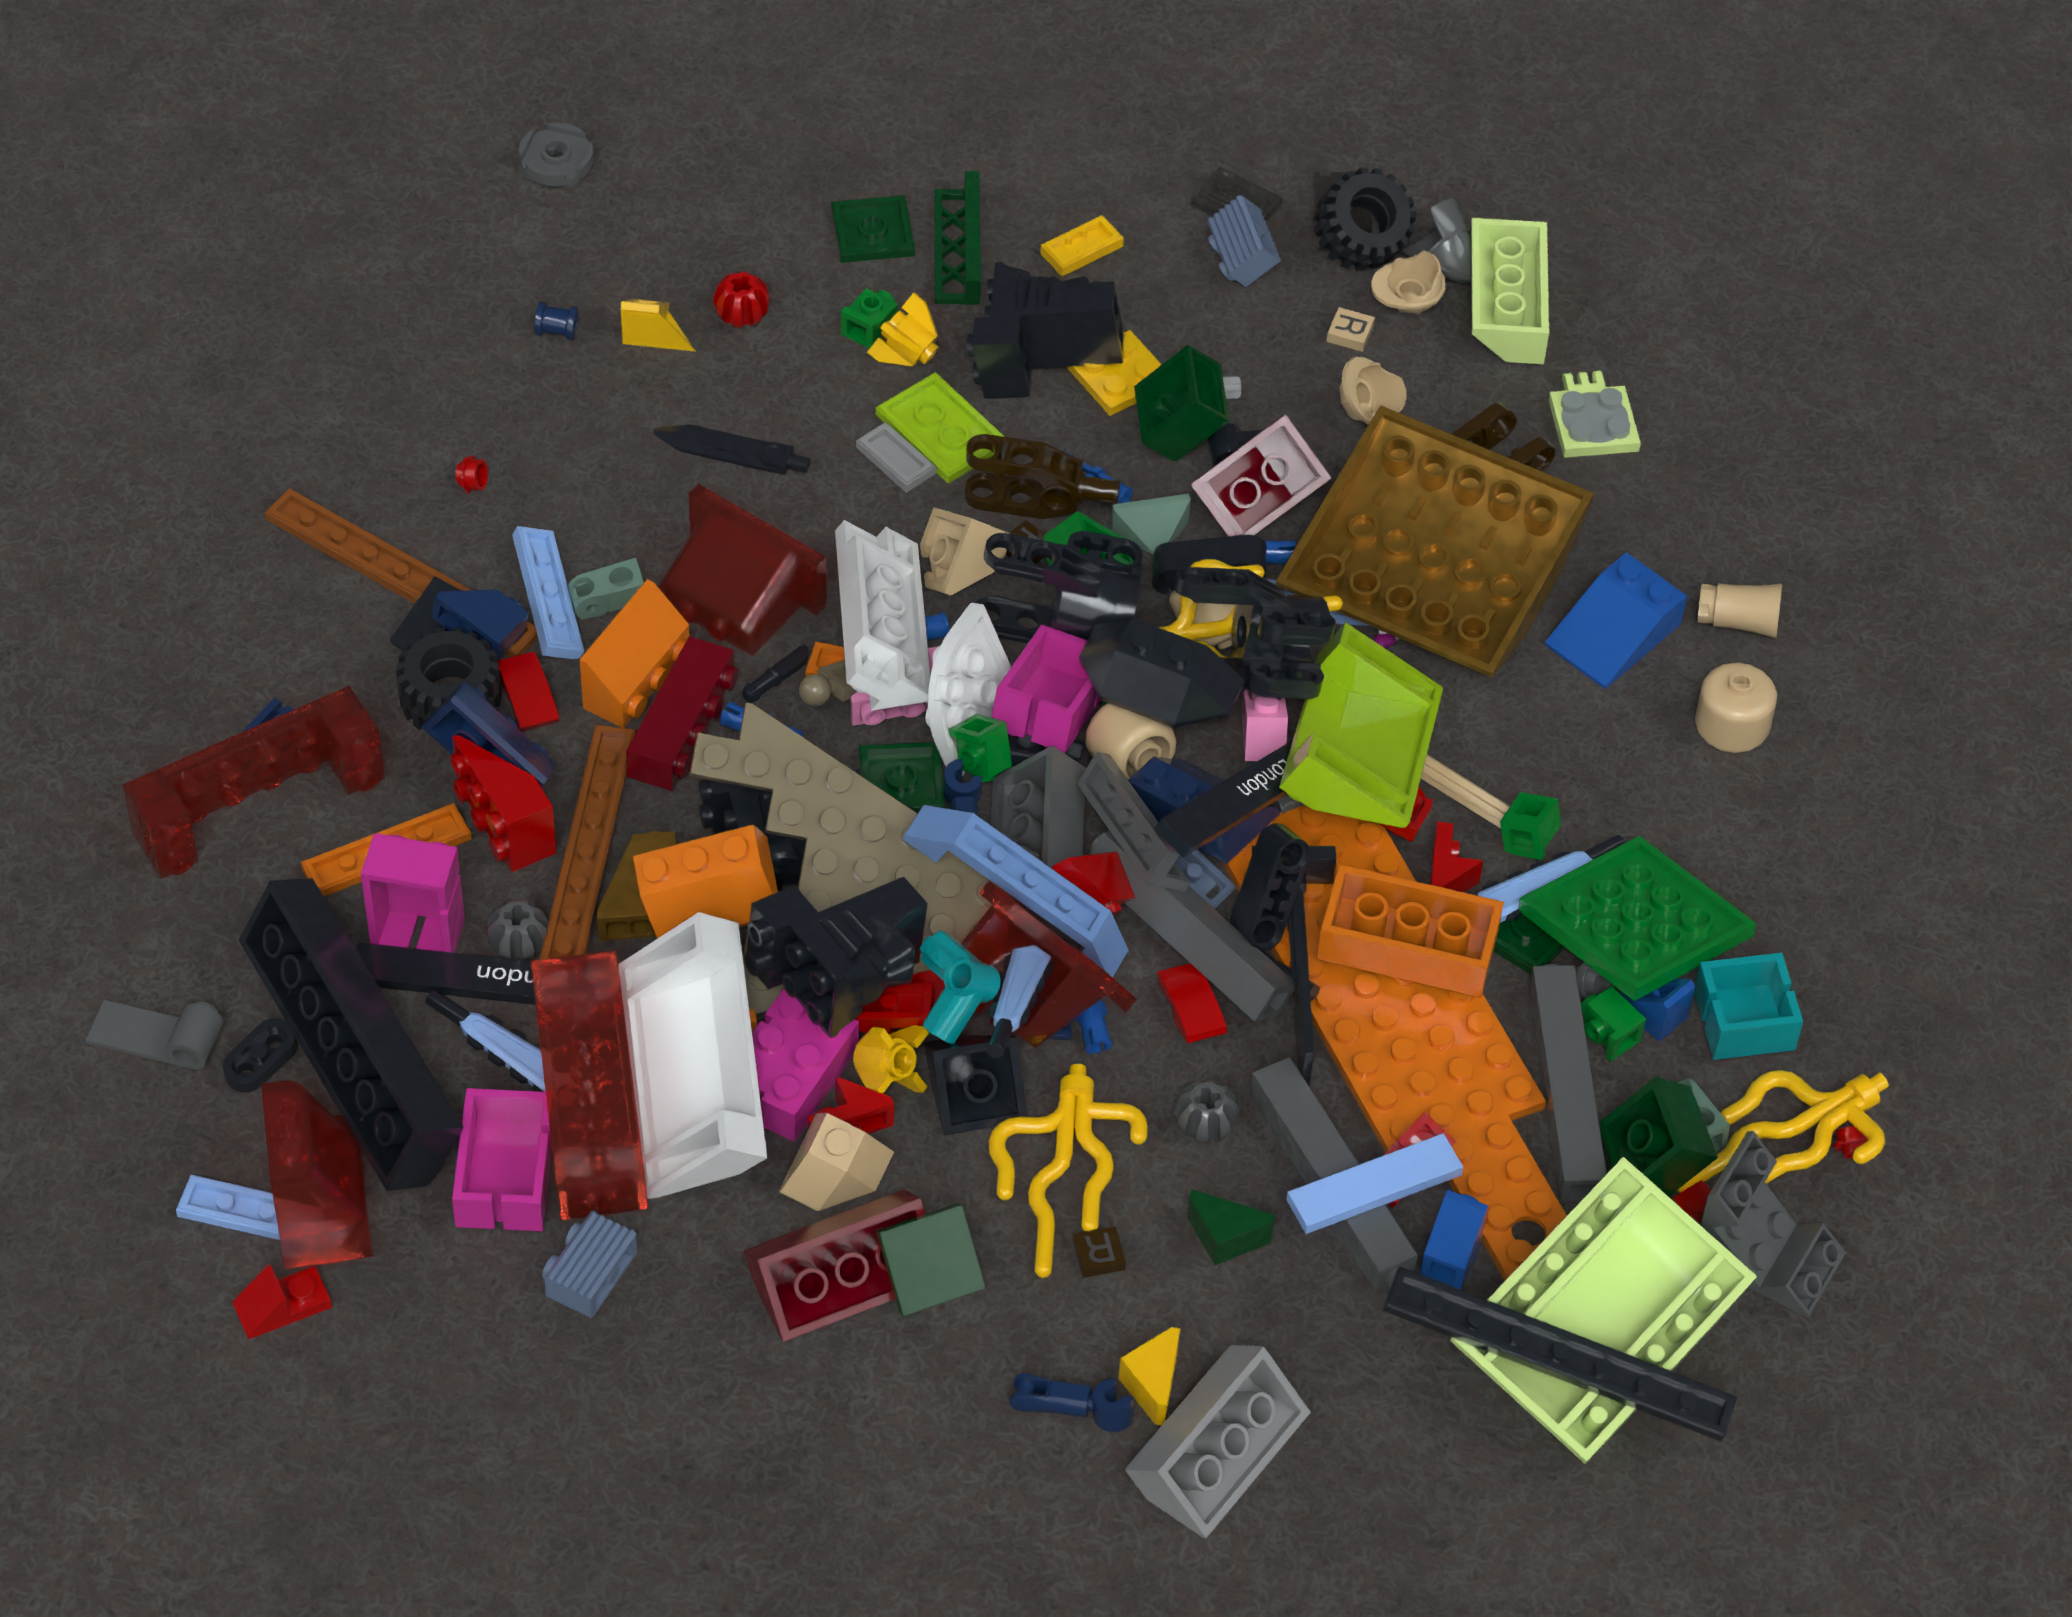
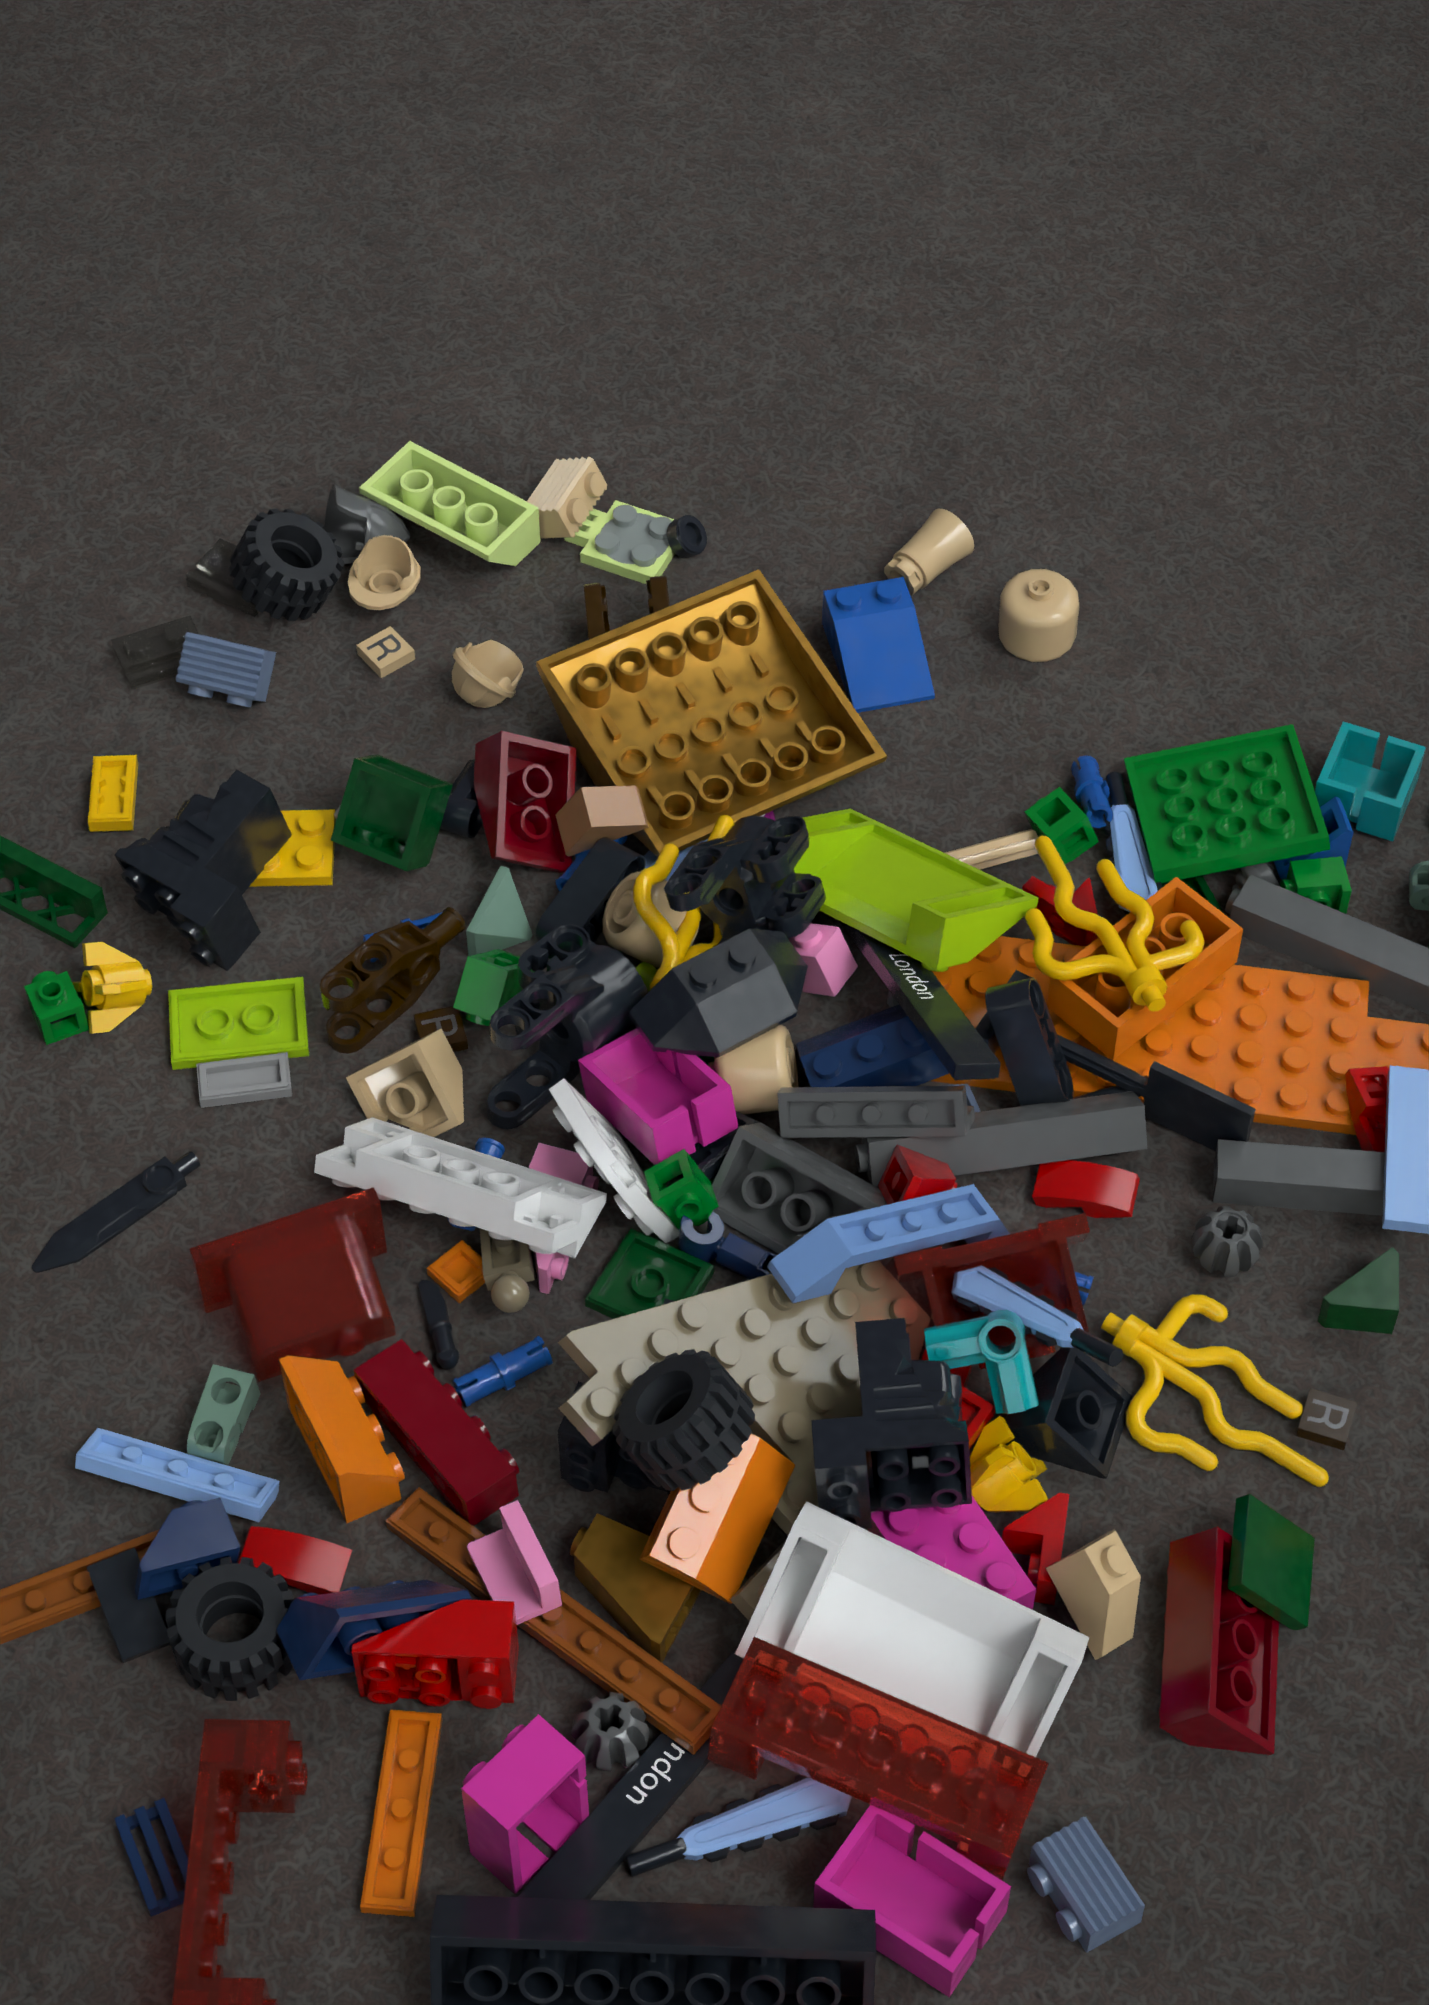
camera: 55 degrees left, 0 degrees up
none -> bright pink panel [467,1500,562,1625]
none -> tan brick [527,456,607,539]
none -> medium nougat slope [555,785,649,857]
none -> black tyre [613,1349,755,1491]
none -> black tile [667,515,707,558]
none -> yellow plant [1025,836,1204,1012]
none -> blue pin [1071,755,1113,828]

